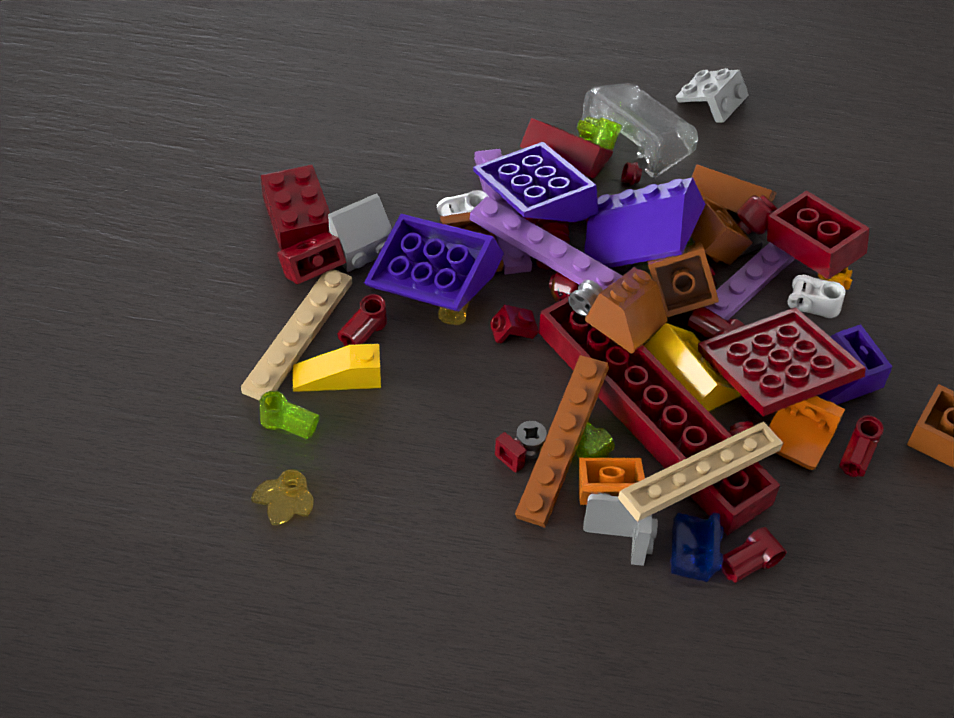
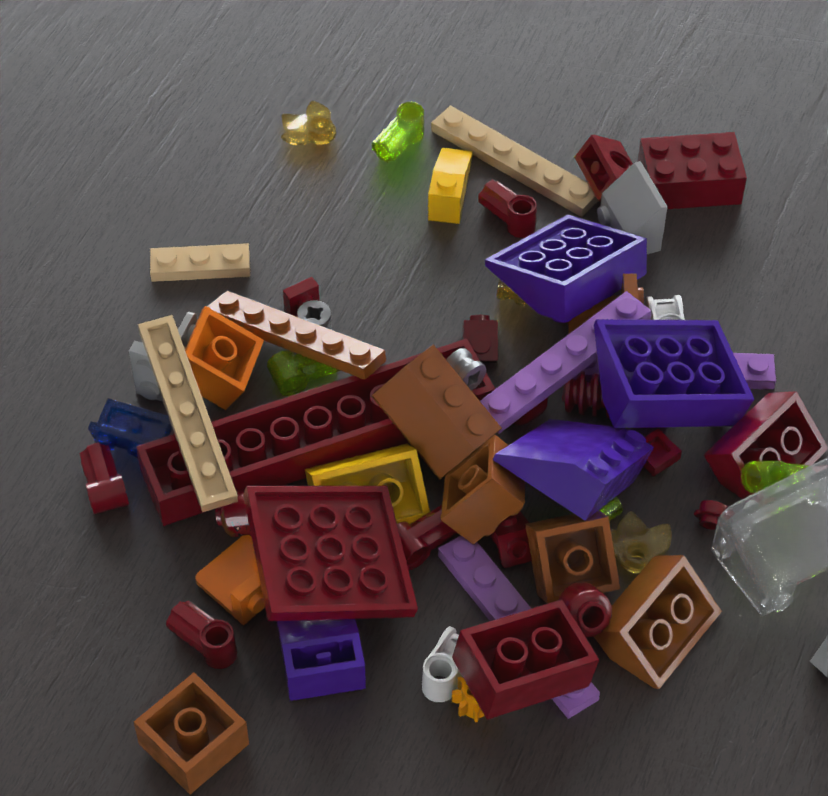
camera: 105 degrees right, 0 degrees up
none -> tan plate [150,243,250,282]

